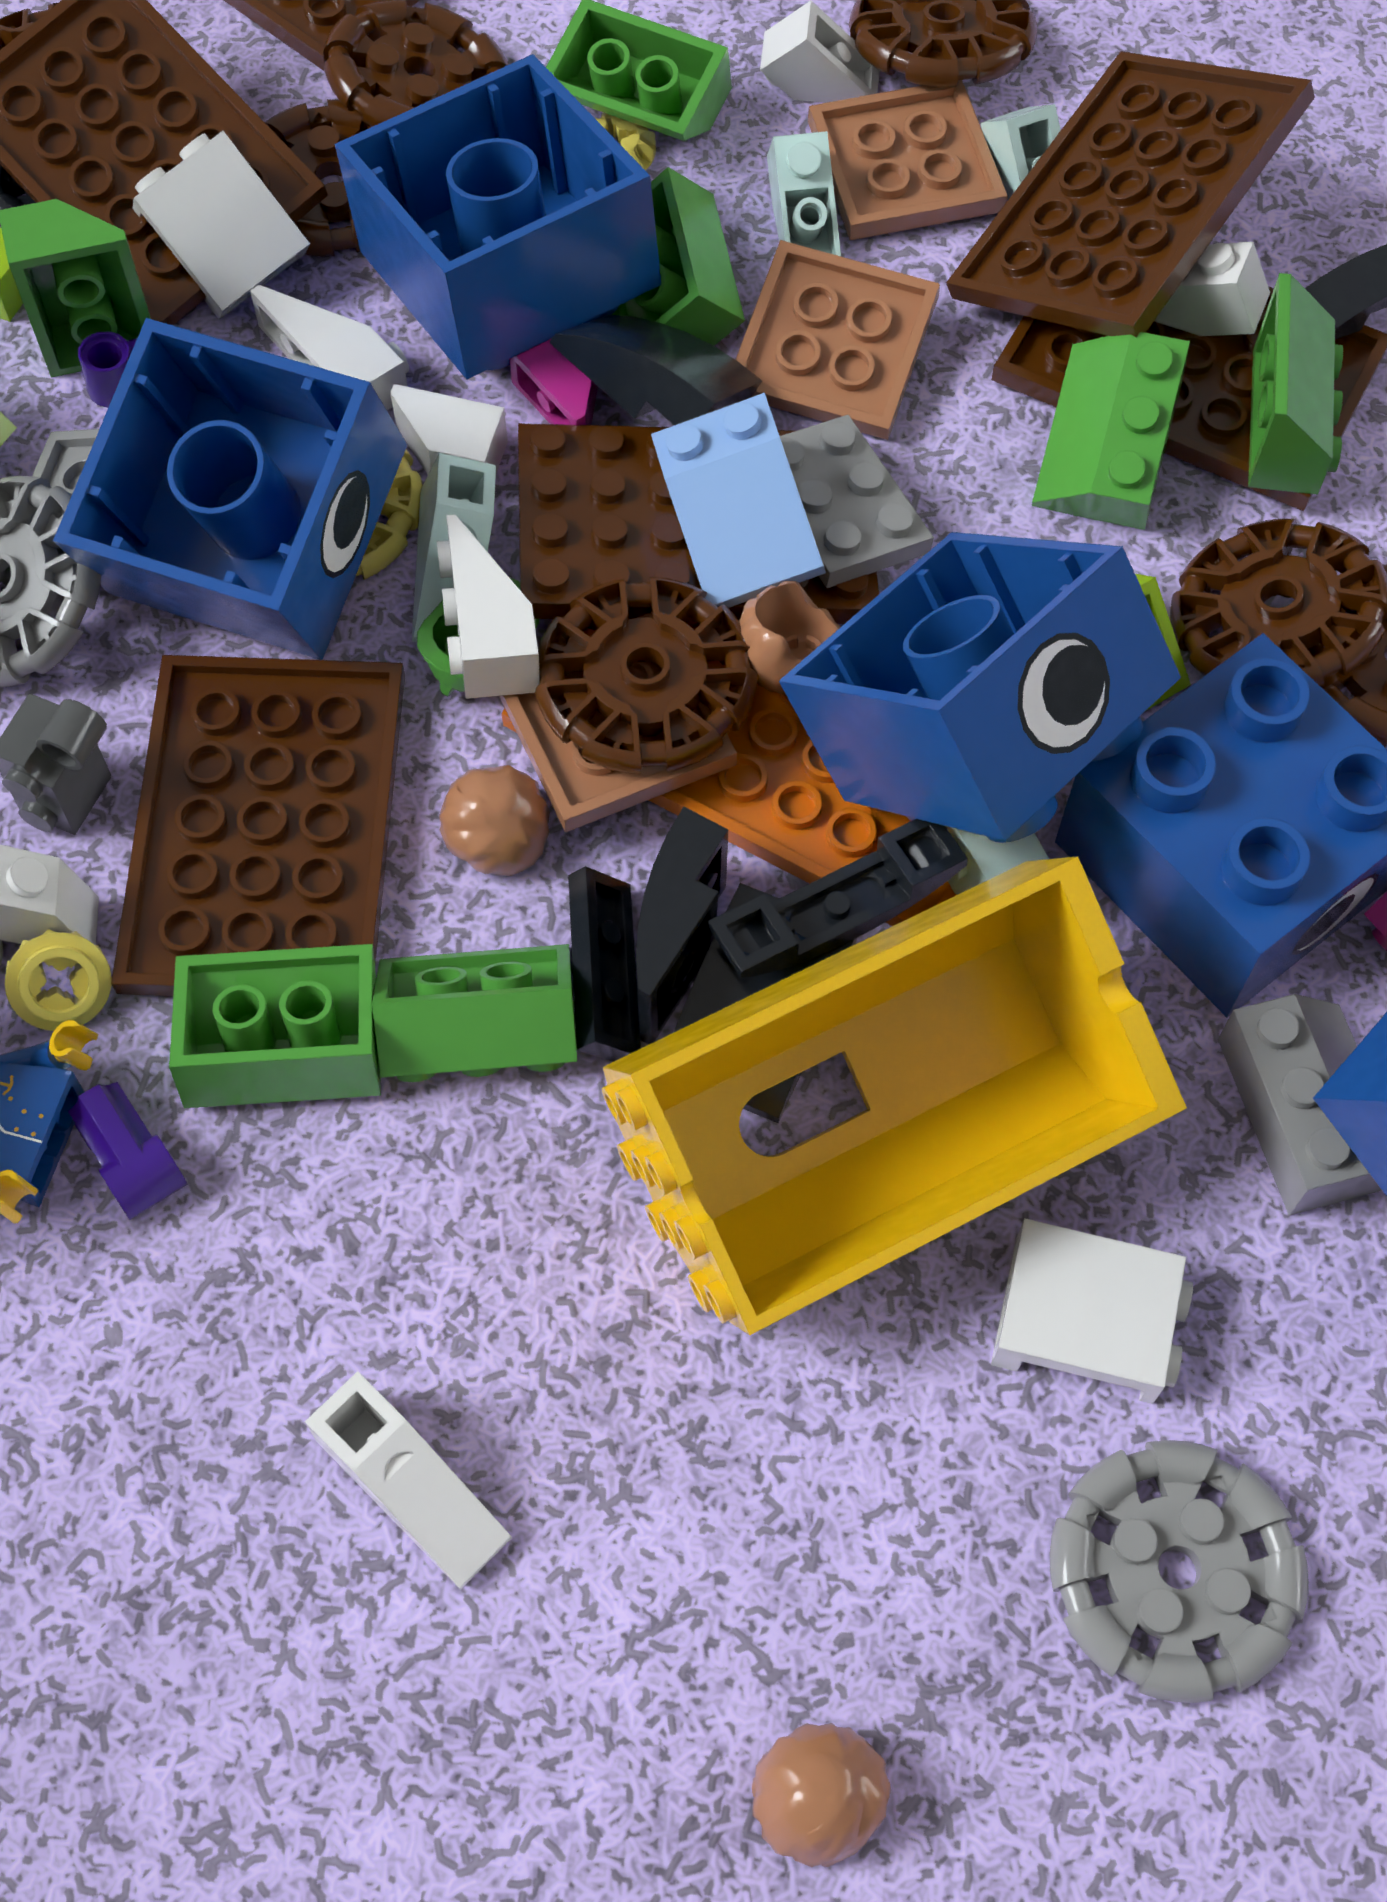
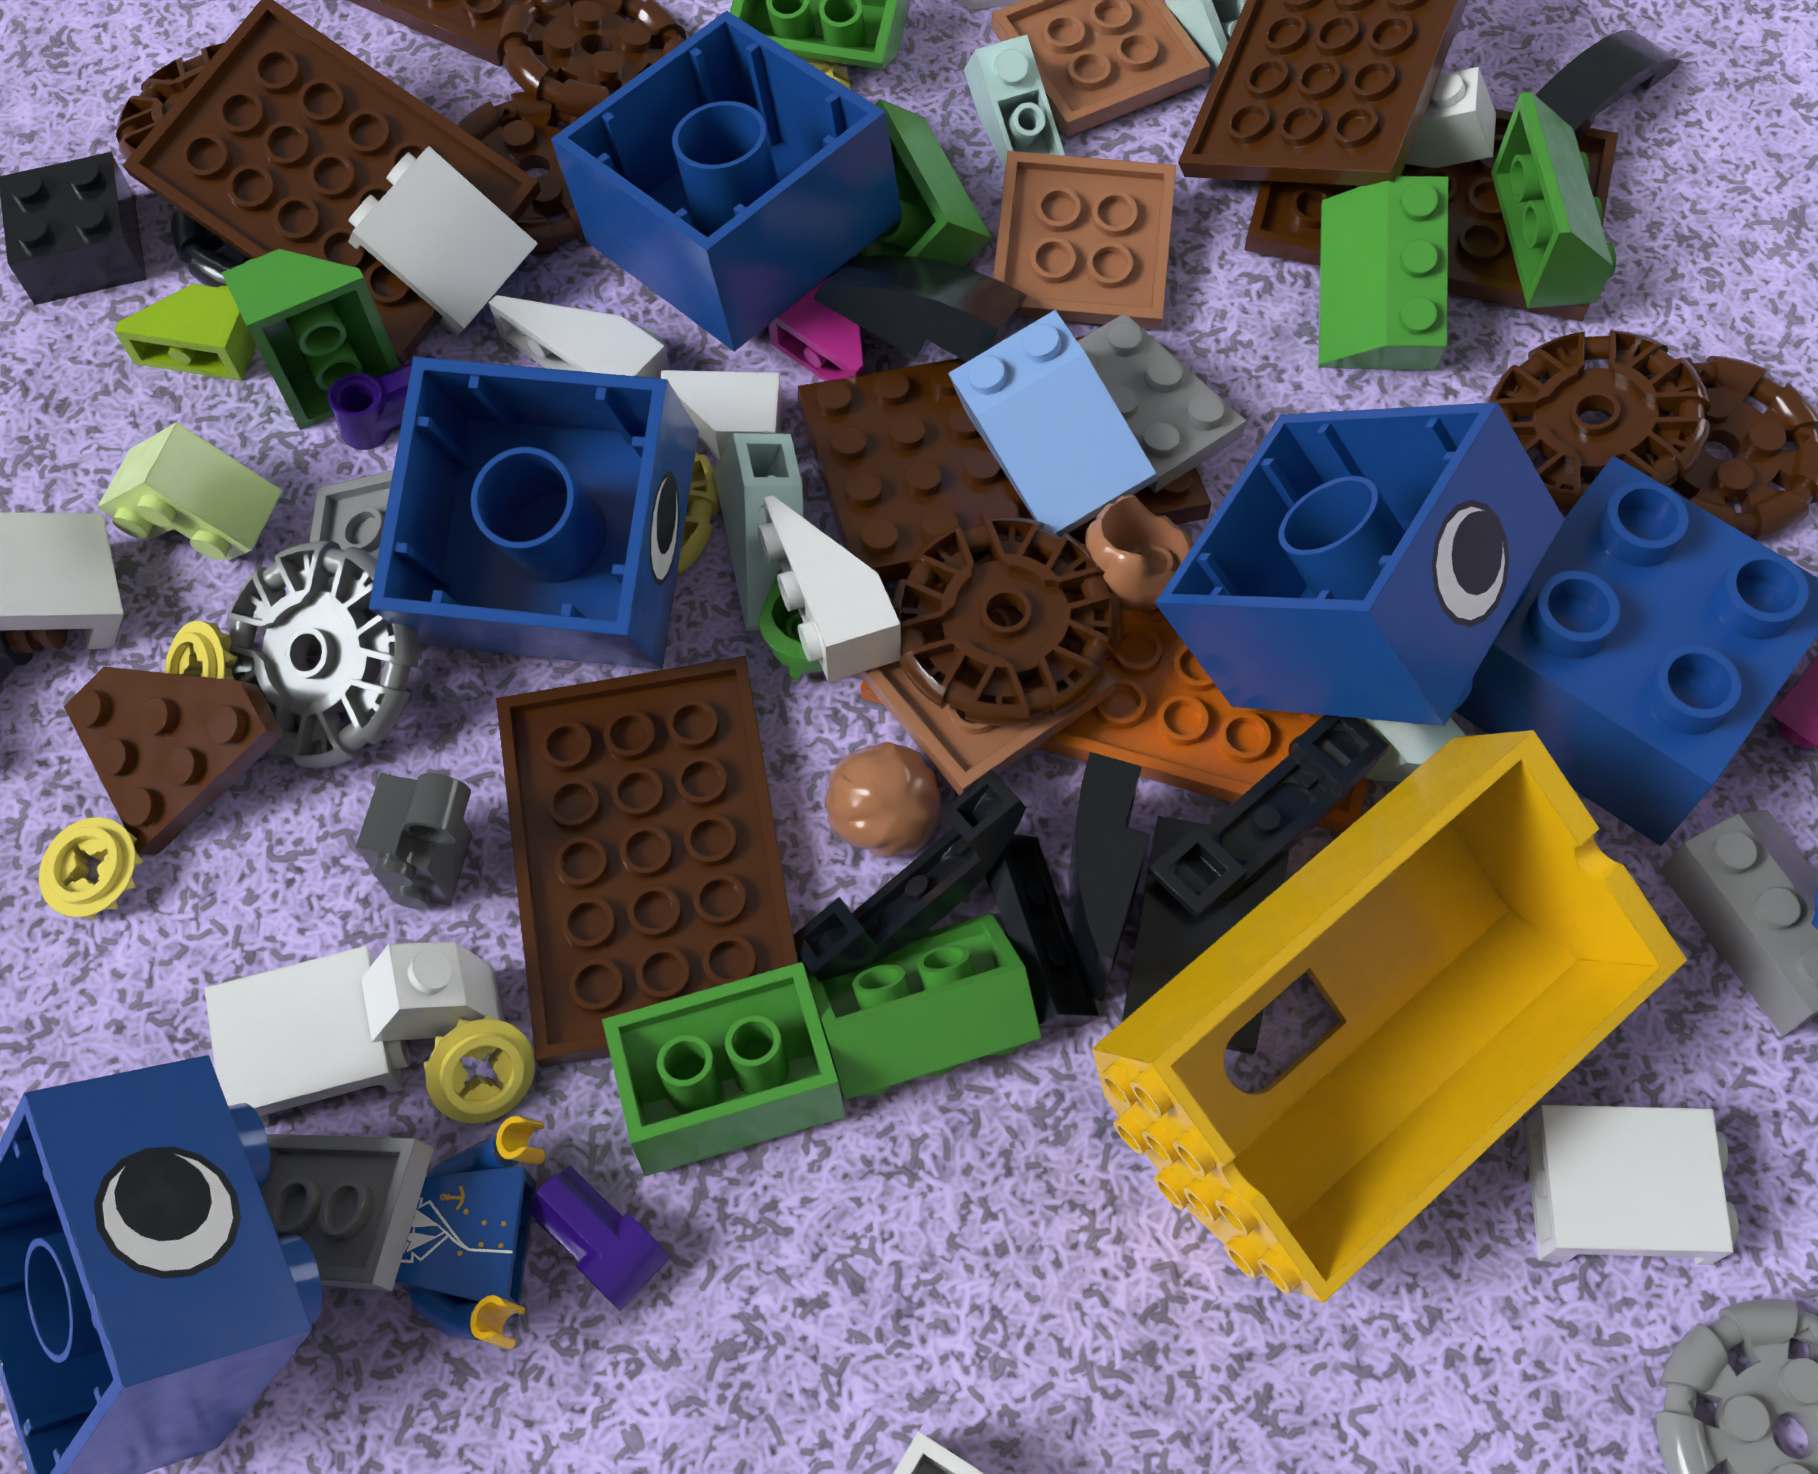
camera: 10 degrees left, 0 degrees up
none -> black slope [793,769,1026,982]

